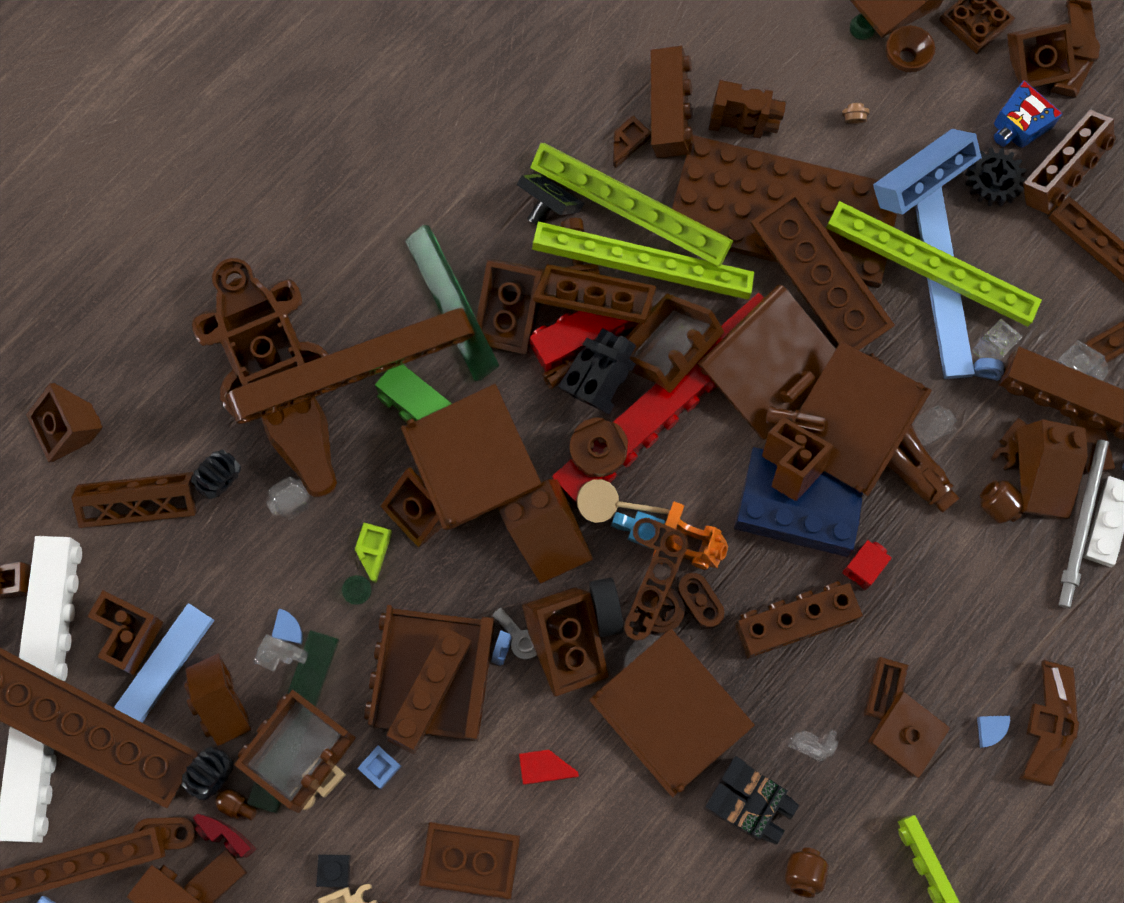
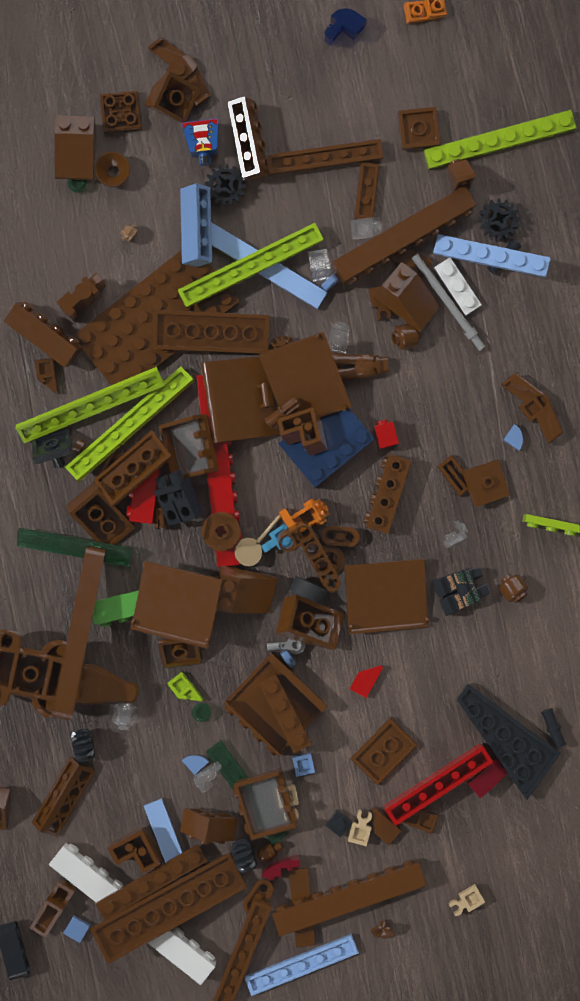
camera: 55 degrees left, 15 degrees up
none -> reddish brown plate [95,844,207,920]

